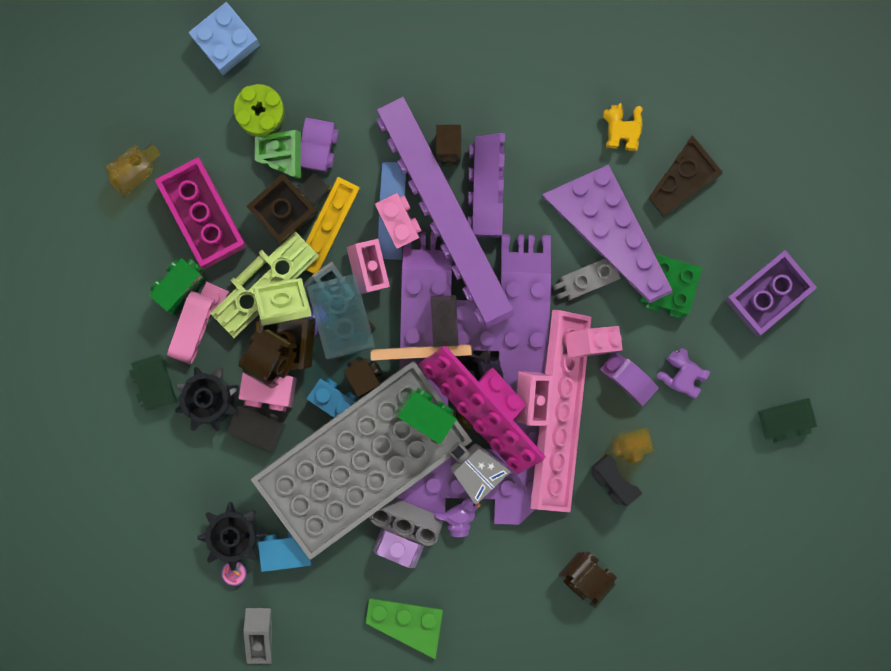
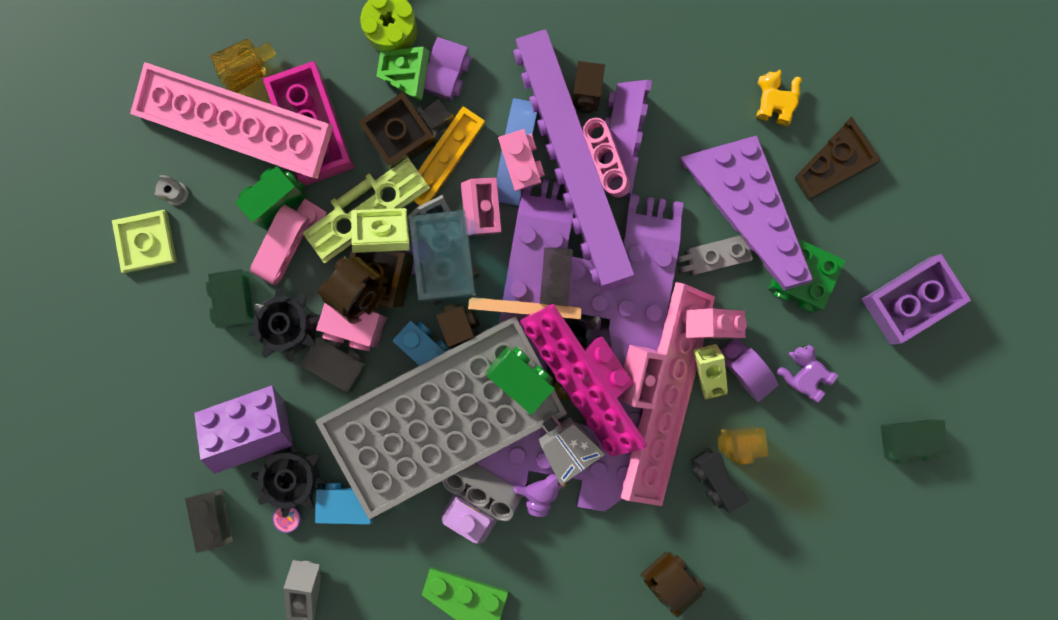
camera: 10 degrees right, 0 degrees up
none -> yellowish green tile [112,210,177,273]
none -> bright pink plate [130,62,334,179]
none -> light grey piece [154,175,189,206]
none -> clear smoke brick [185,489,233,553]
none -> medium lavender brick [194,385,293,474]
none -> bright pink beam [583,118,630,198]
none -> yellowish green leg [693,344,728,400]

